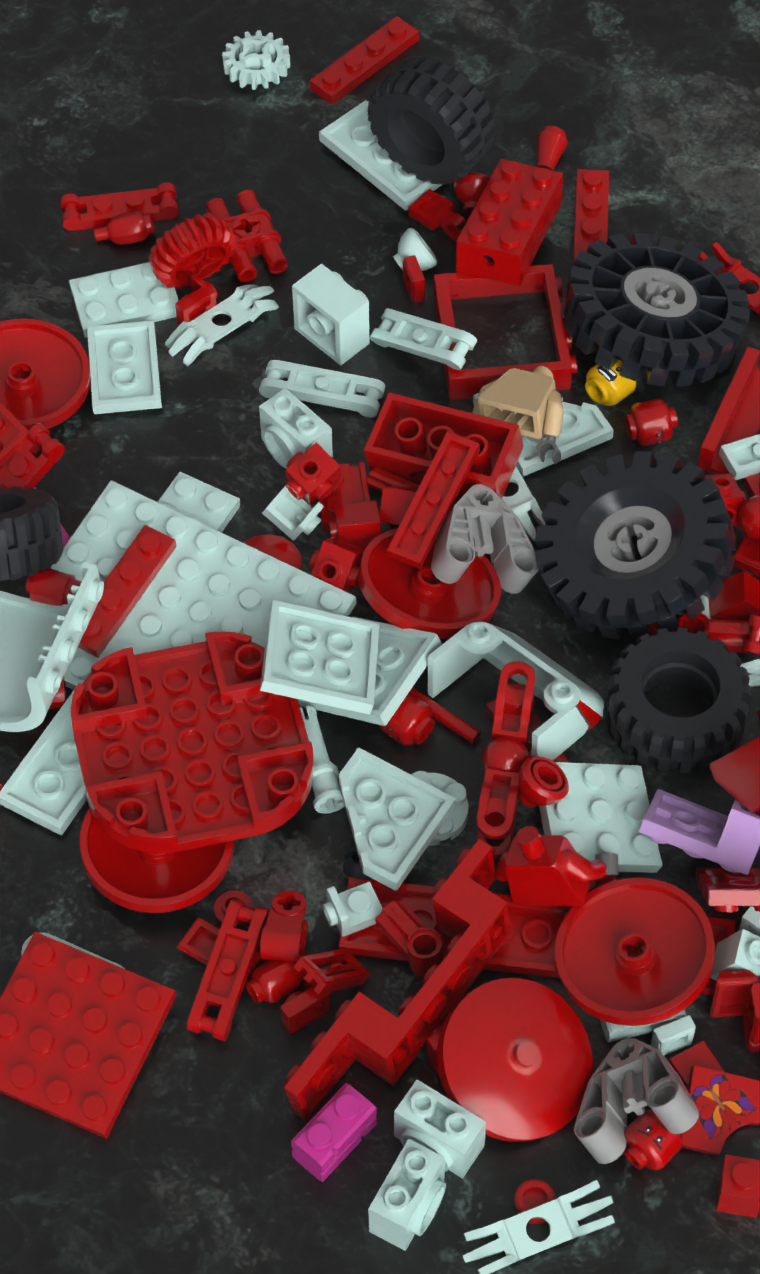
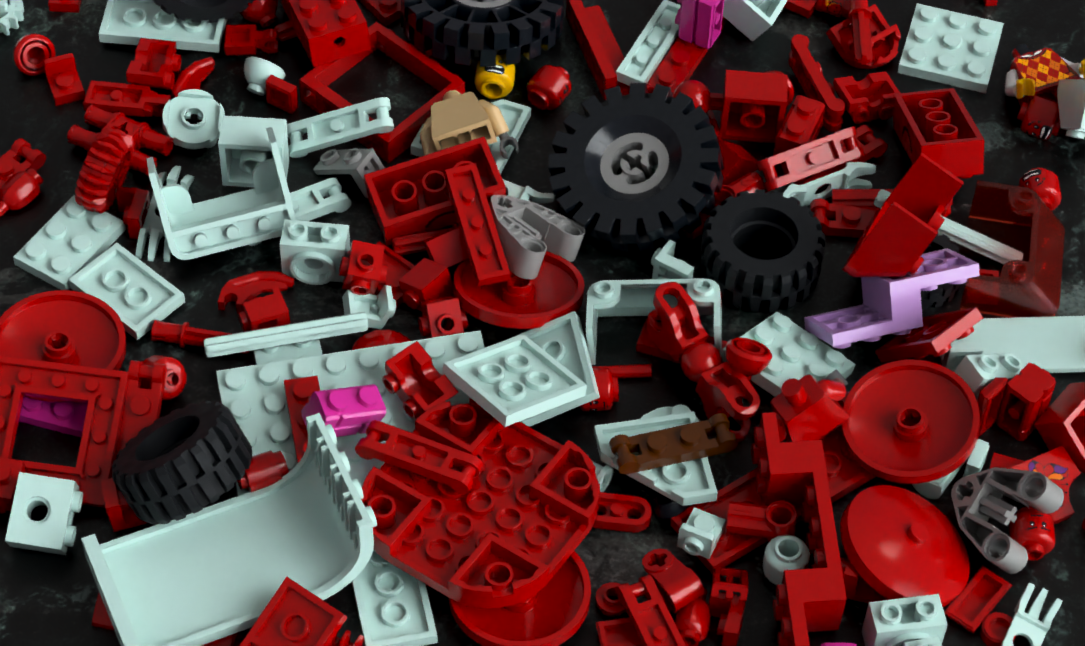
camera: 45 degrees left, 5 degrees down
none -> red brick [13,33,56,76]
none -> red bracket [43,53,85,106]
none -> red hinge [83,80,171,117]
none -> red cylinder [126,38,182,90]
none -> red head [140,355,187,400]
none -> light aqua windscreen [146,127,296,260]
none -> red axle [151,320,249,354]
none -> light aqua plate [162,89,225,149]
none -> red piece [171,57,215,98]
none -> light aqua axle [203,312,368,358]
none -> red piece [218,271,294,312]
none -> red brick [237,287,290,332]
none -> dark pink brick [301,384,386,437]
none -> light grey bracket [313,148,385,198]
none -> red plate [355,420,484,494]
none -> red cylinder [382,341,459,420]
none -> red plate [593,492,652,533]
none -> reddish brown plate [609,413,738,474]
none -> light aqua bracket [651,240,694,279]
none -> light aqua head [762,535,810,585]
none -> red tile [944,566,1012,633]

